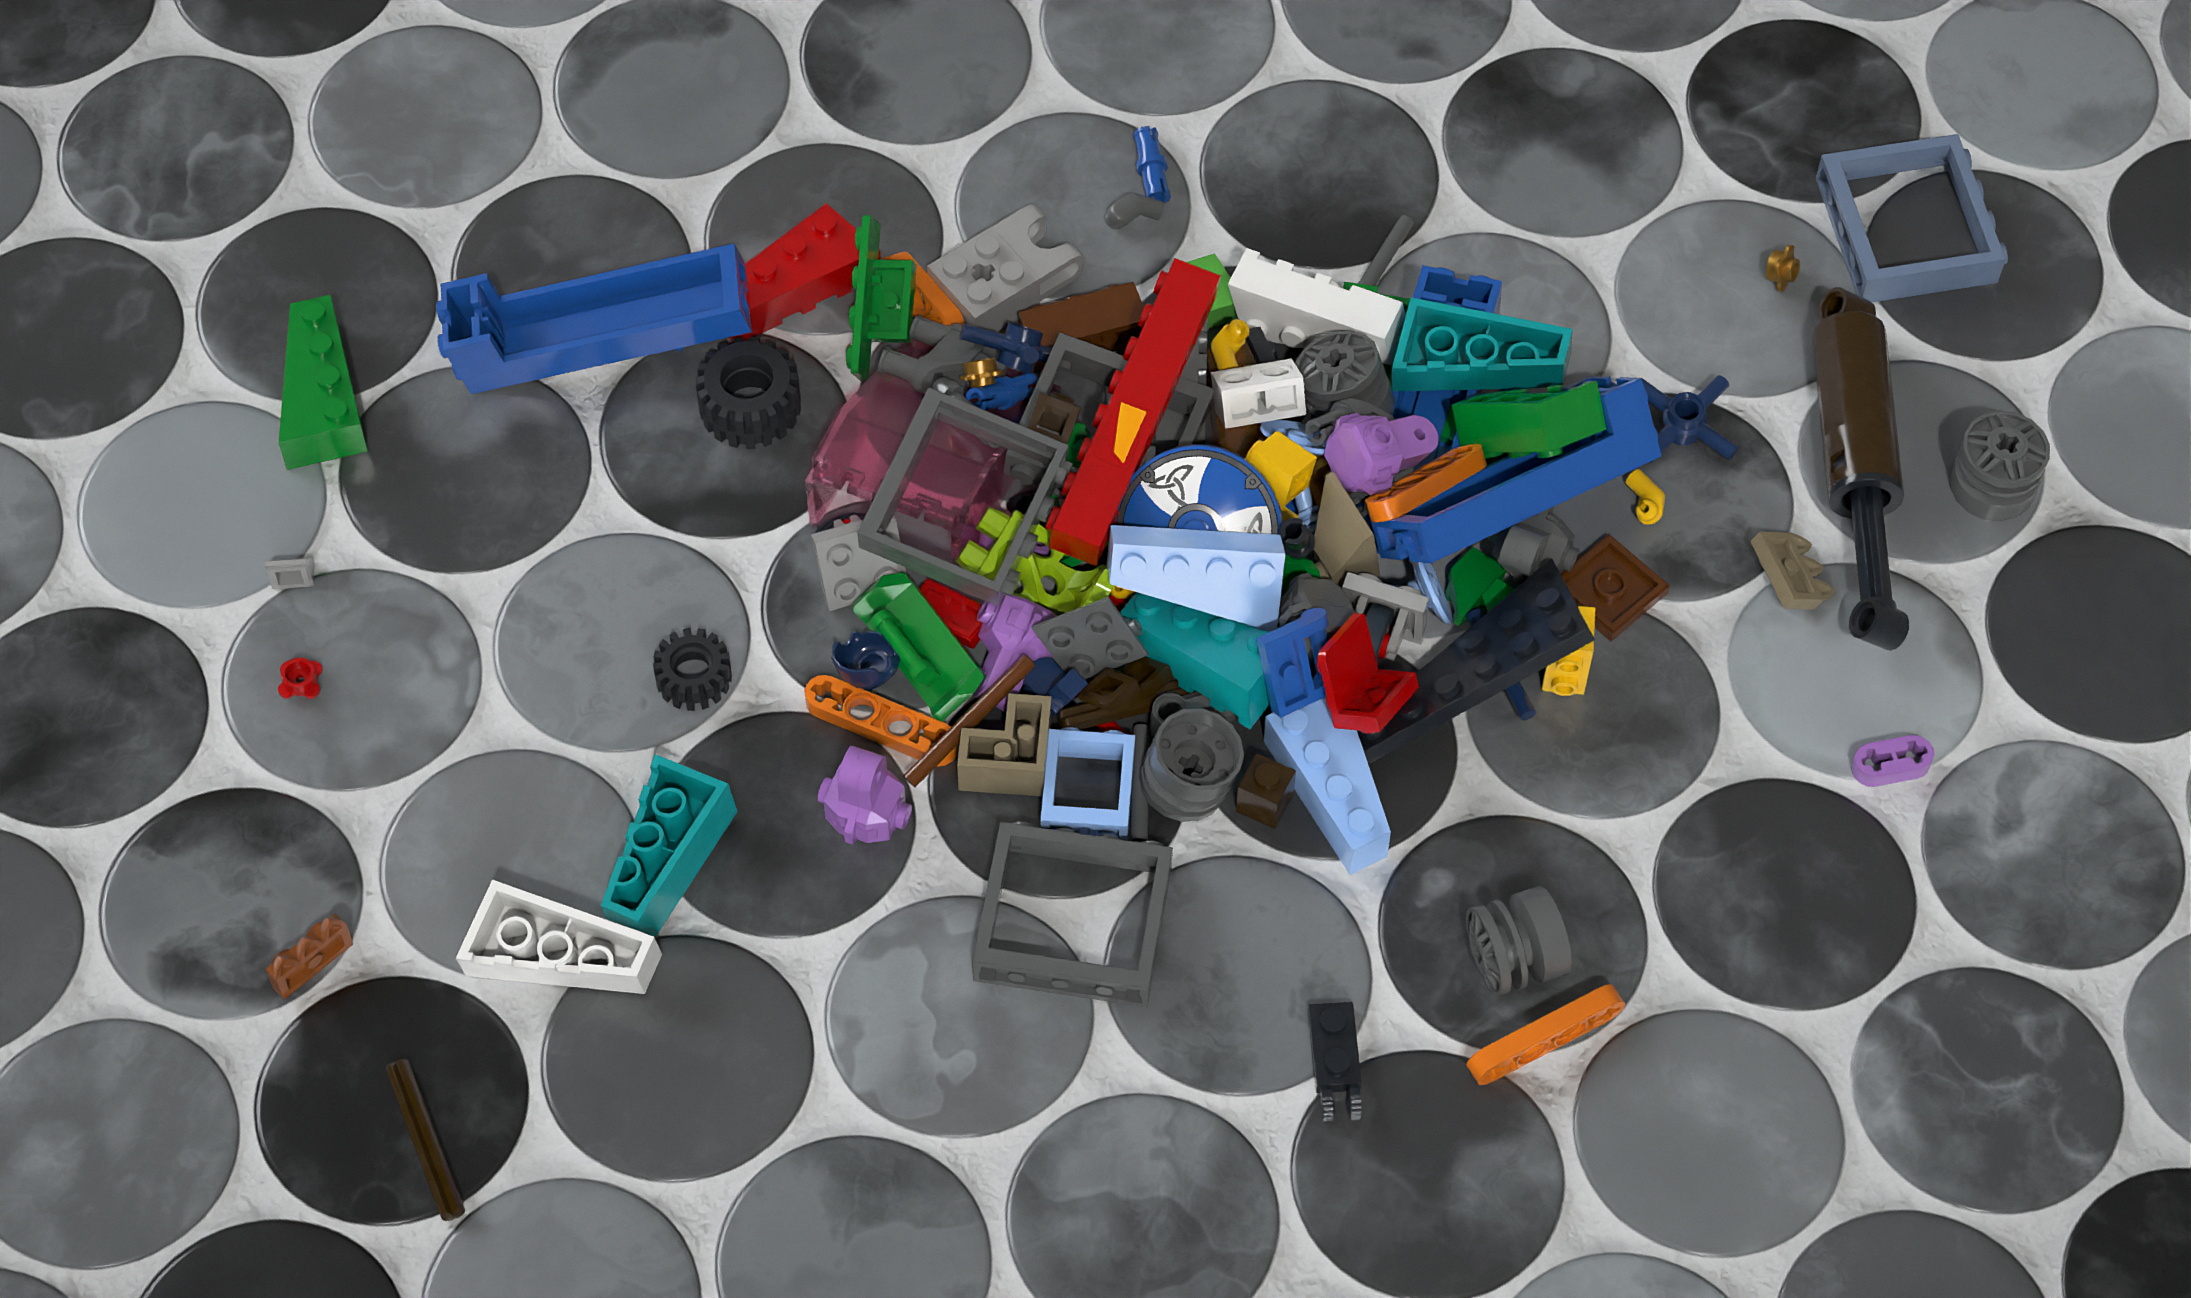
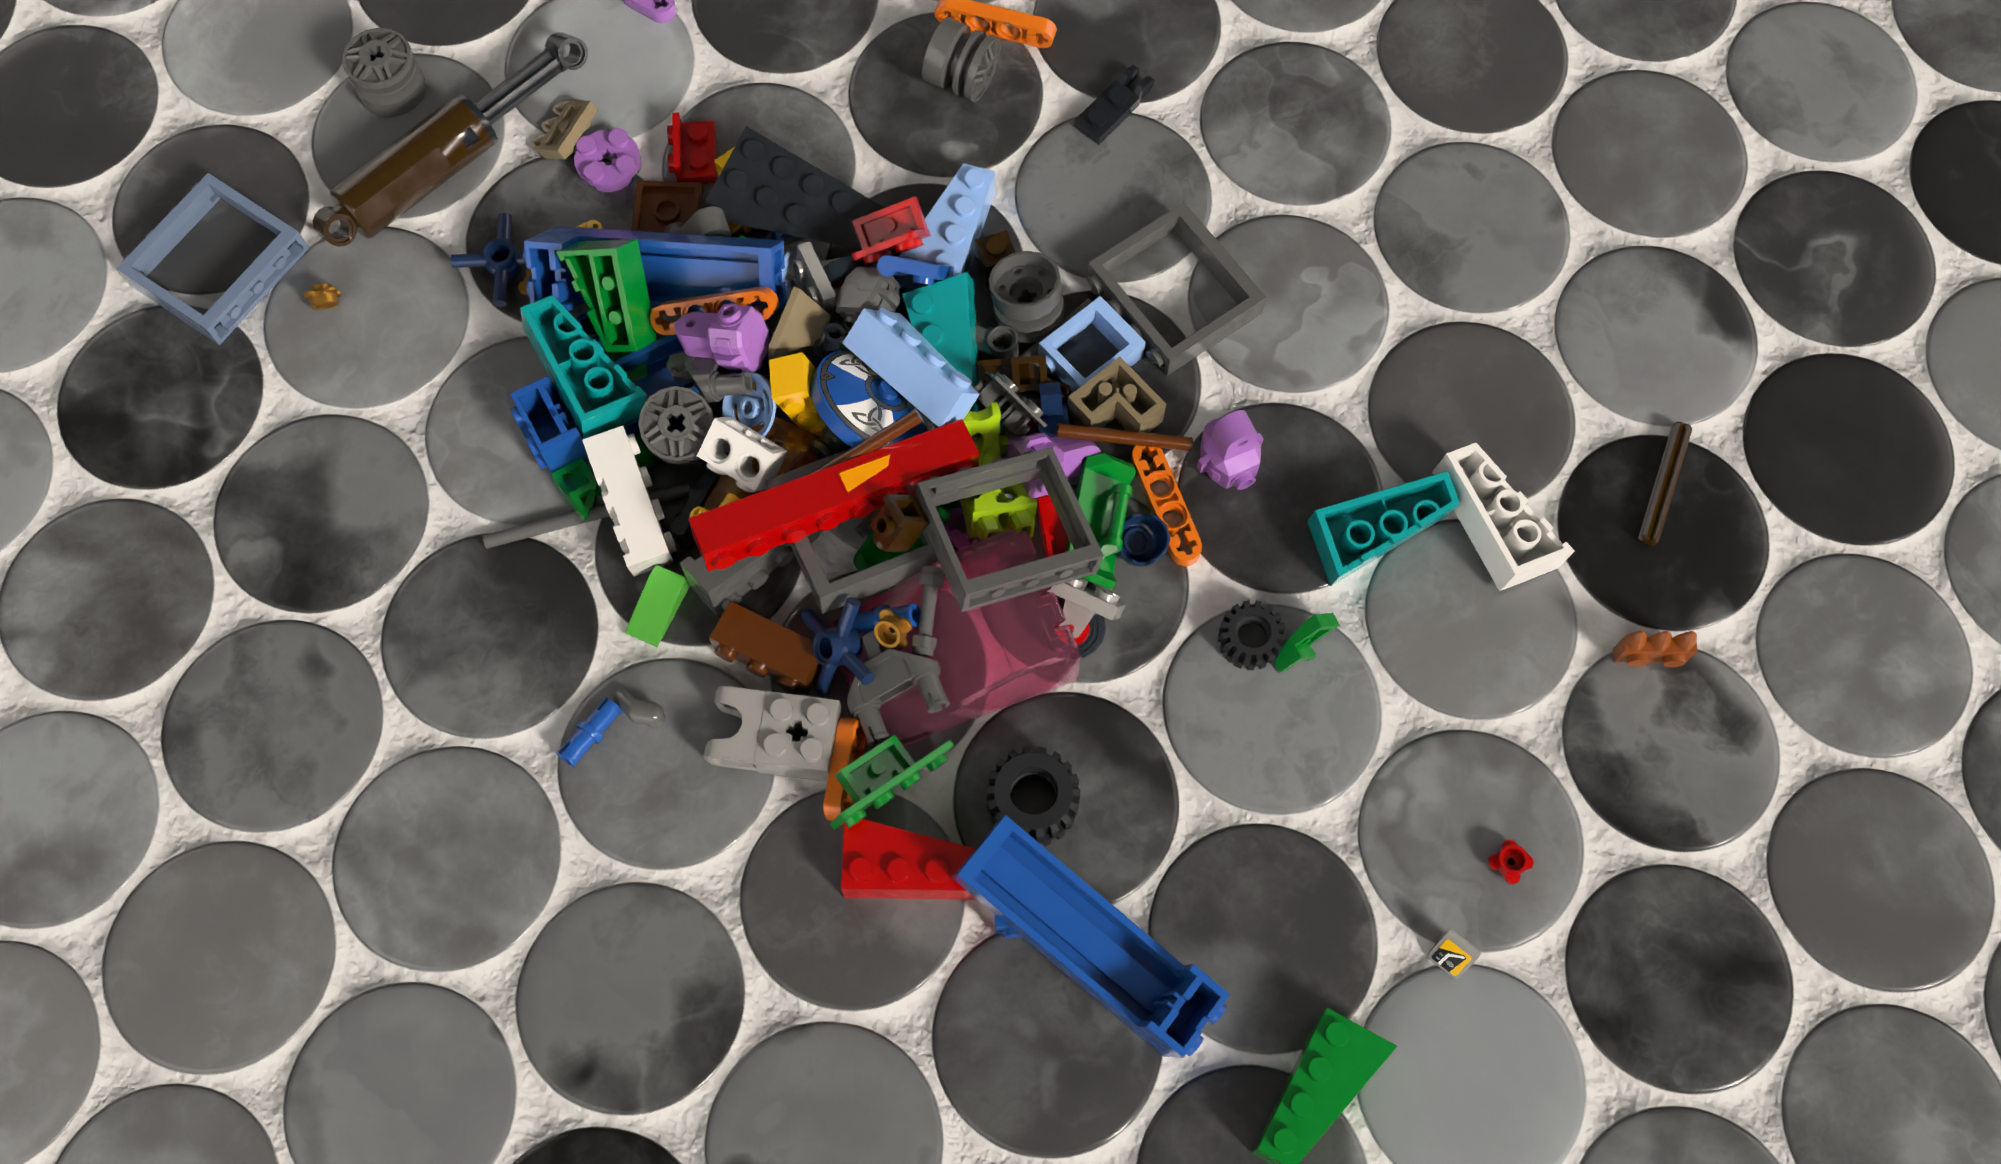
camera: 135 degrees left, 10 degrees up
none -> medium lavender plate [574,128,642,192]
none -> red bracket [667,112,717,184]
none -> reddish brown bar [808,409,923,475]
none -> green slope [1274,613,1340,673]

